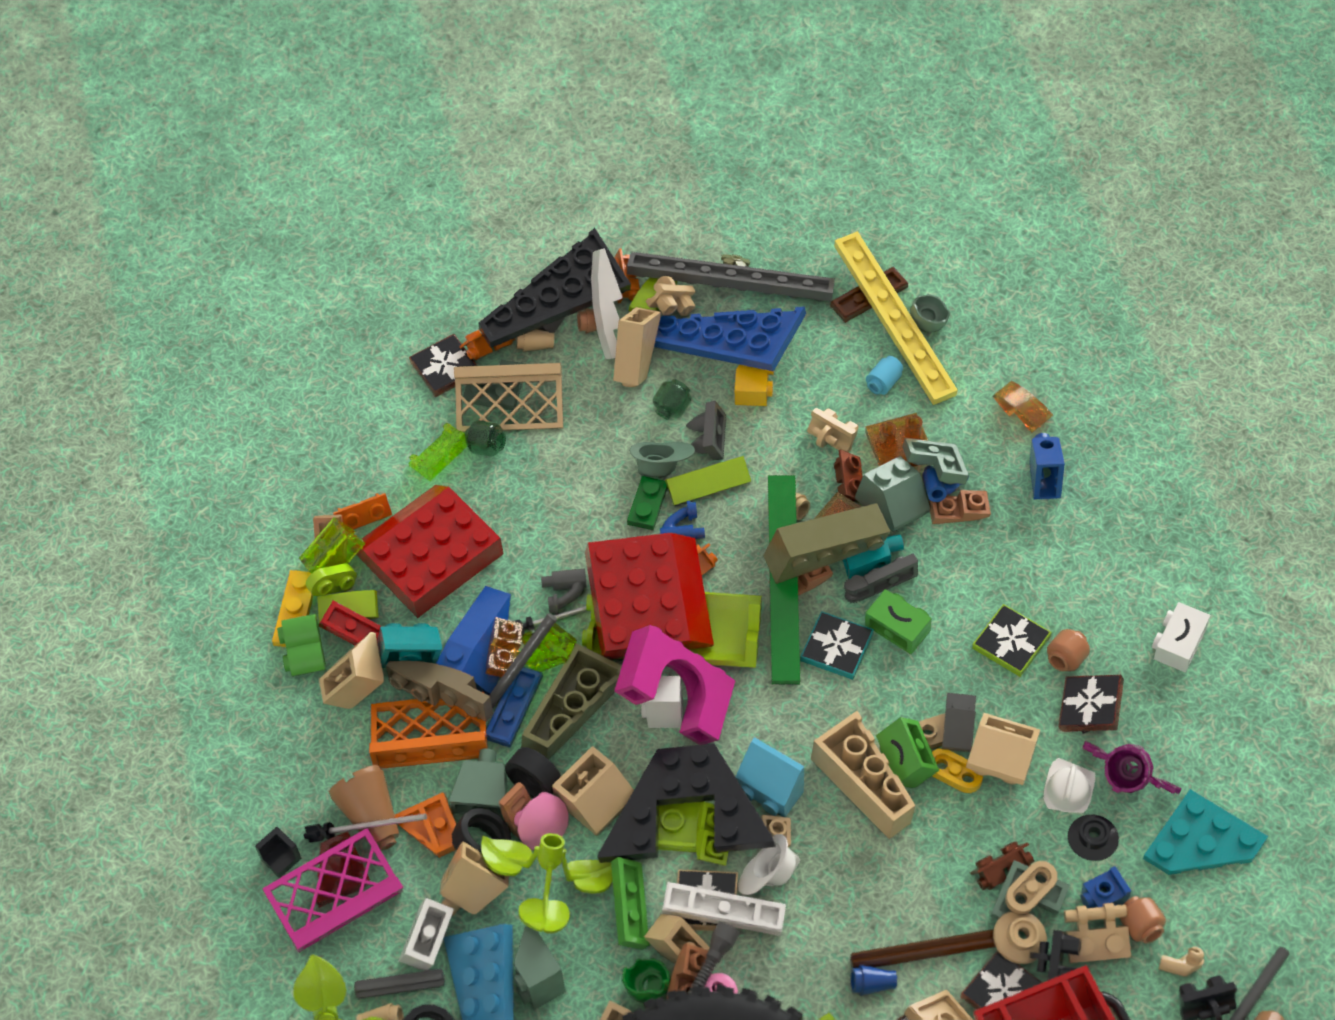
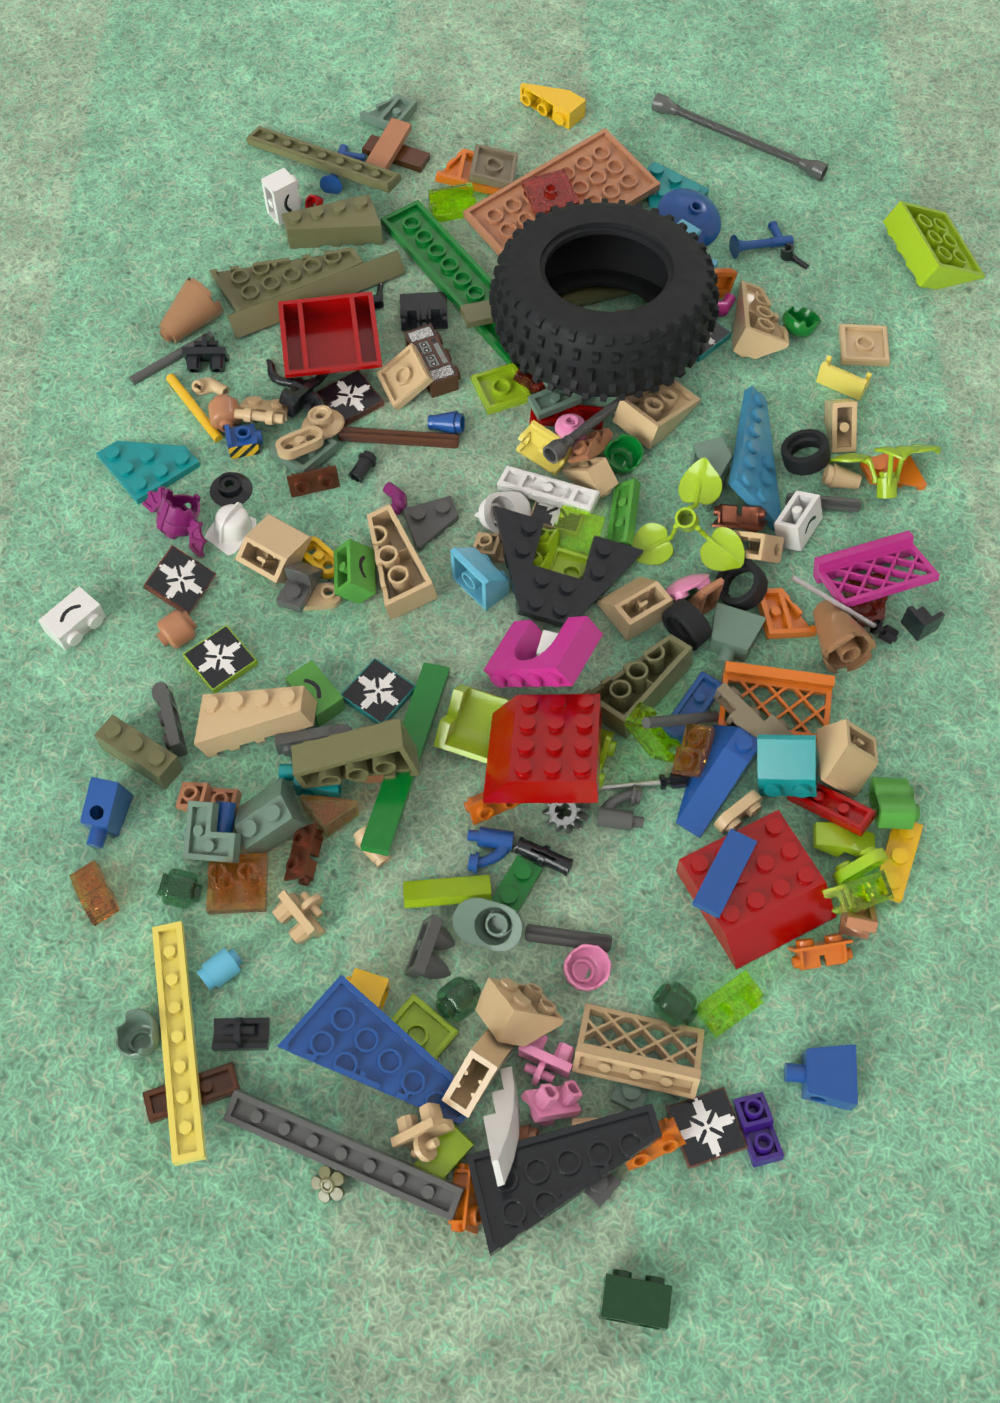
camera: 170 degrees left, 5 degrees up
none -> olive brick [94,714,183,790]
none -> dark grey hinge [151,681,188,757]
none -> clear green head [157,868,203,909]
none -> yellow bar [166,373,223,443]
none -> tan wedge [194,686,317,757]
none -> black hips [212,1017,270,1051]
none -> black pin [348,450,377,483]
none -> magenta arm [383,482,407,515]
none -> lime tile [391,993,459,1060]
none -> dark grey wing [403,496,459,552]
none -> tan slope [474,977,564,1047]
none -> black pin [514,836,574,876]
none -> light yellow hinge [516,420,573,476]
none -> bright pink hips [518,1035,574,1087]
none -> bright pink hips [521,1080,582,1126]
none -> dark grey axle [525,924,612,952]
none -> clear neon green piece [554,505,605,555]
none -> bright pink hair [563,944,612,992]
none -> dark green brick [599,1269,673,1331]
none -> blue tile [692,828,757,919]
none -> copper hinge [711,504,768,533]
none -> tan plate [714,790,763,834]
none -> dark purple slope [733,1092,784,1168]
none -> blue torso [784,1044,858,1111]

